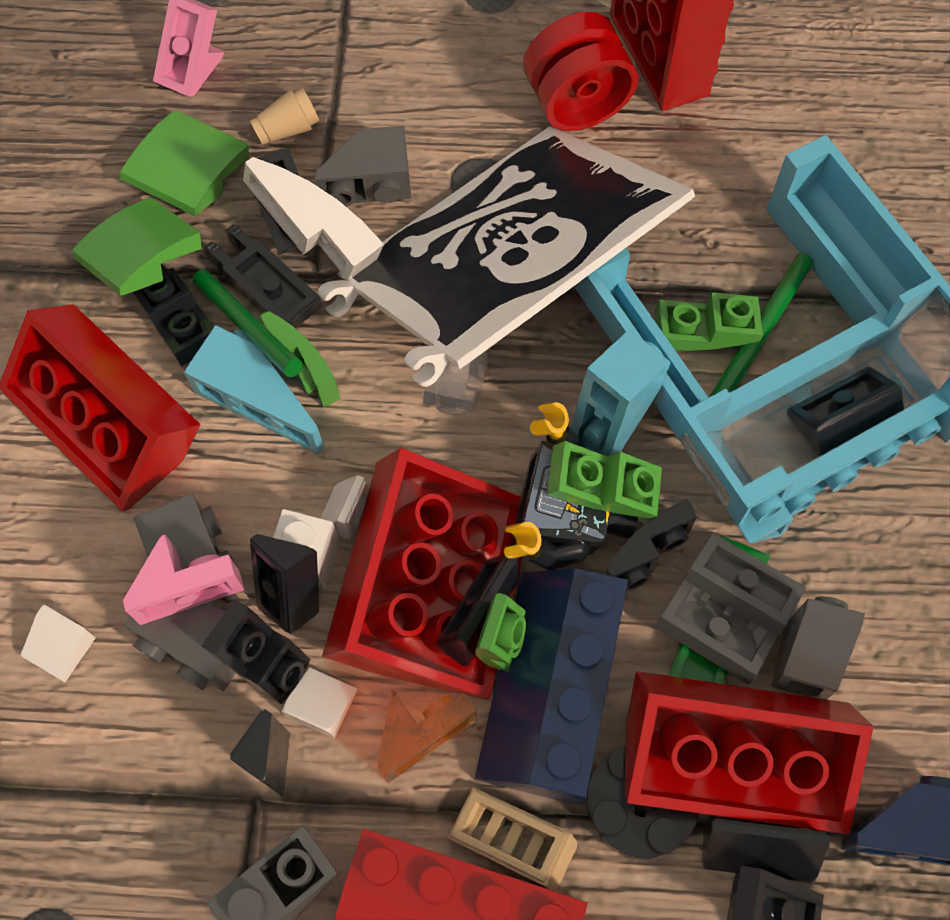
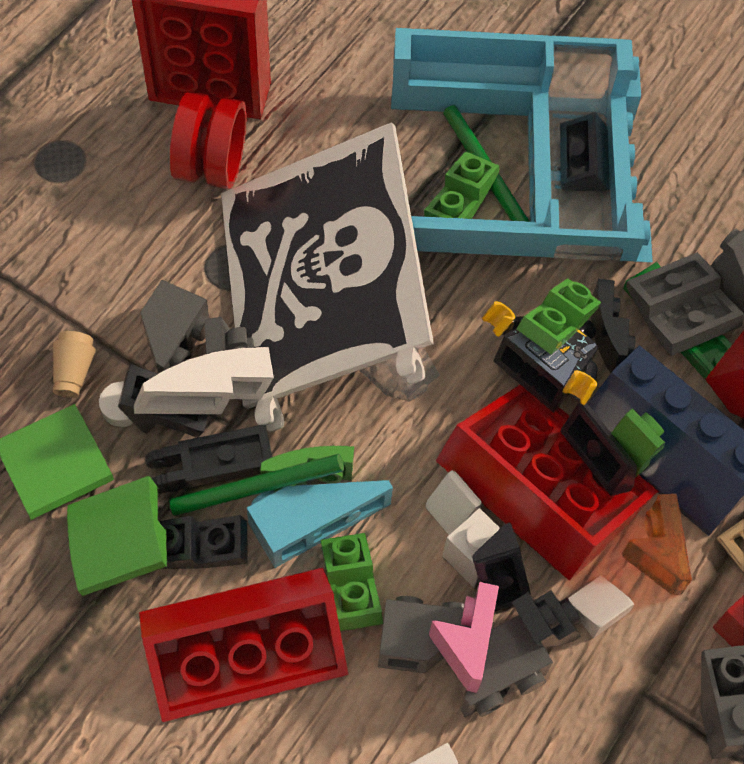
camera: 65 degrees left, 5 degrees down
black slope [229,709,290,796] -> none
medium azure slope [570,329,671,457] -> none
none -> dark grey tile [205,317,254,354]
none -> bright green slope [321,533,383,631]

